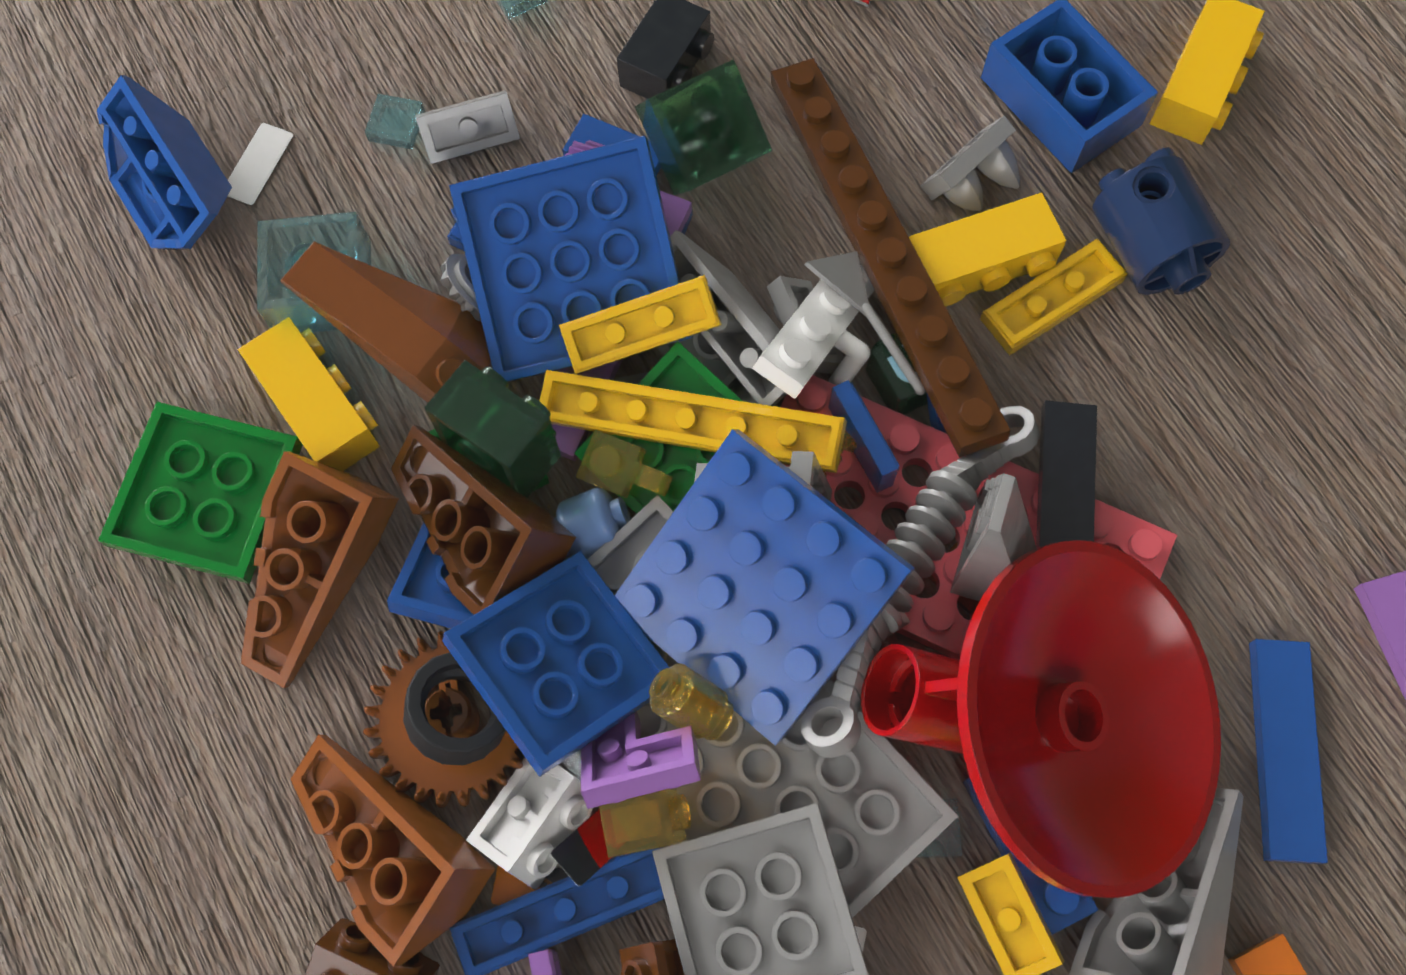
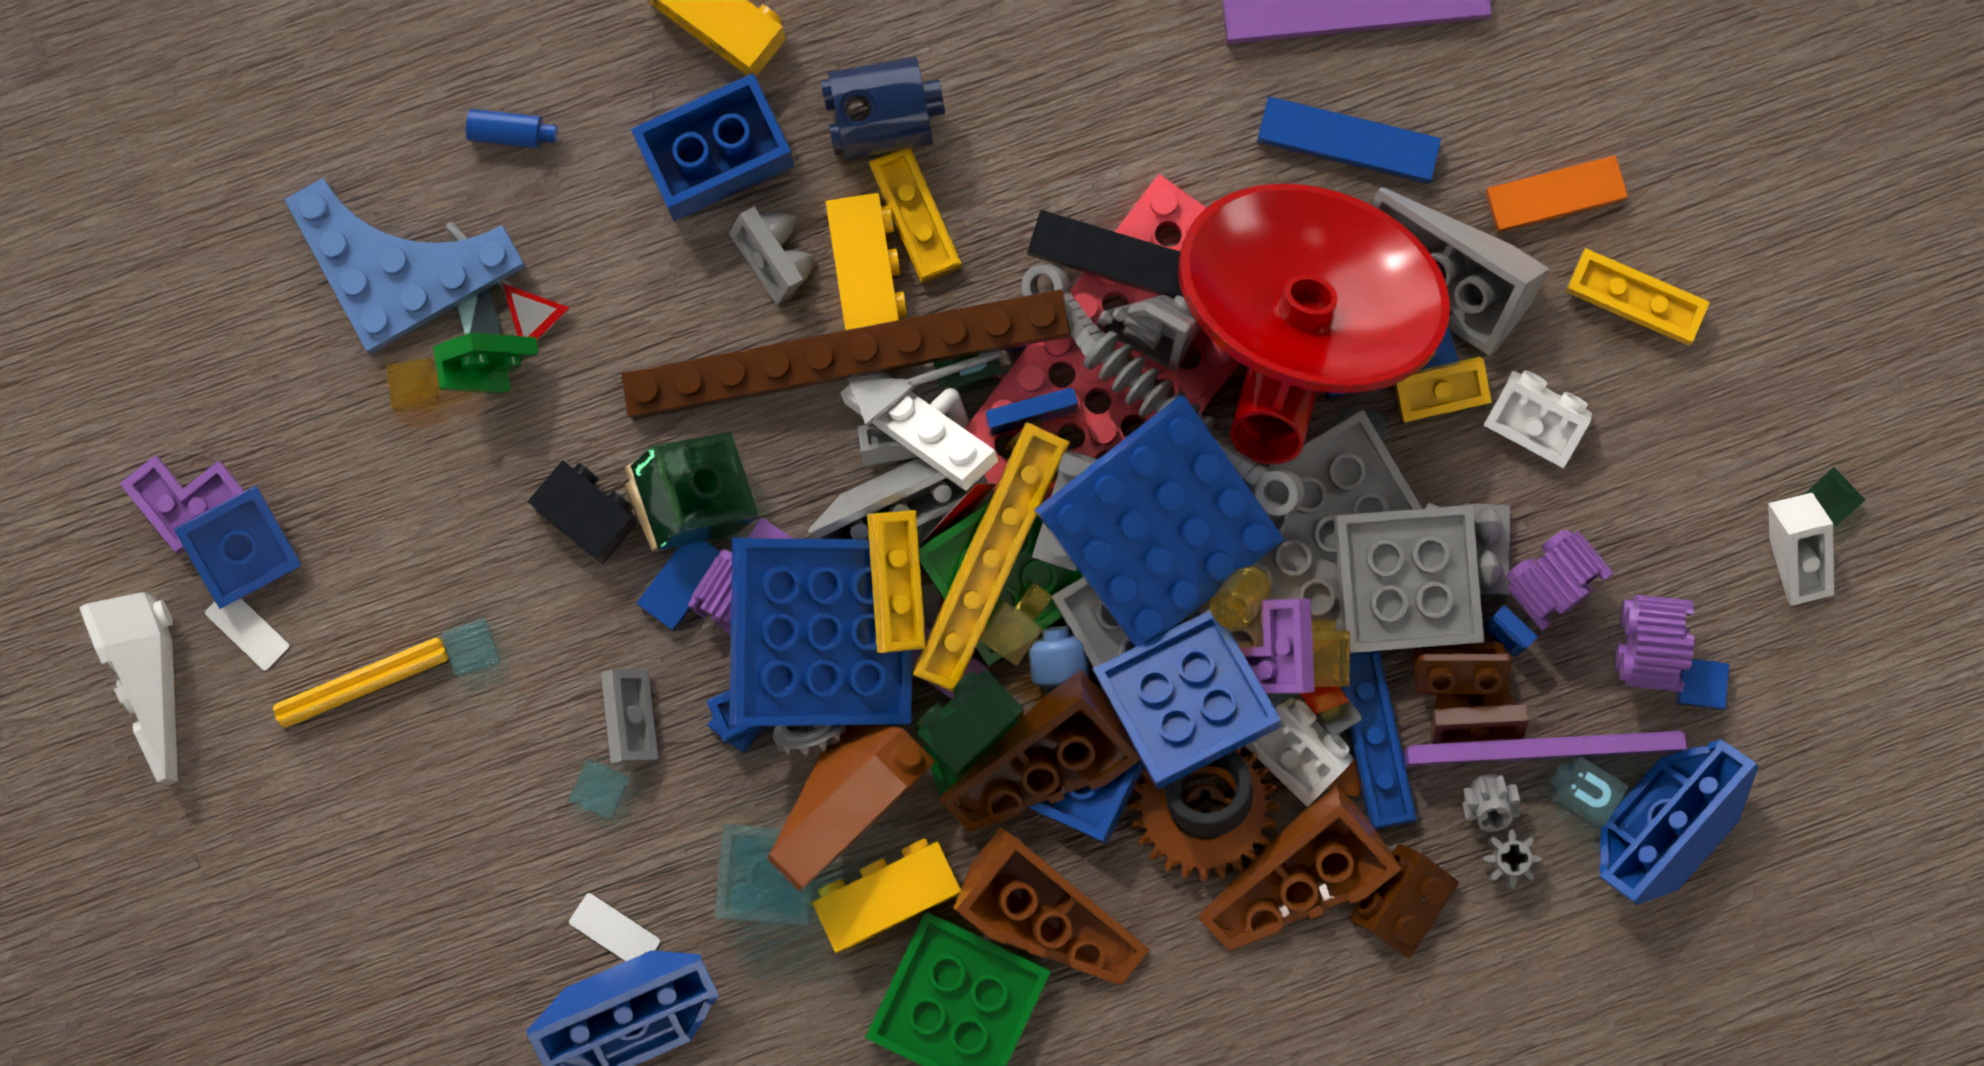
camera: 80 degrees left, 10 degrees up
none -> red sticker [923,483,996,542]

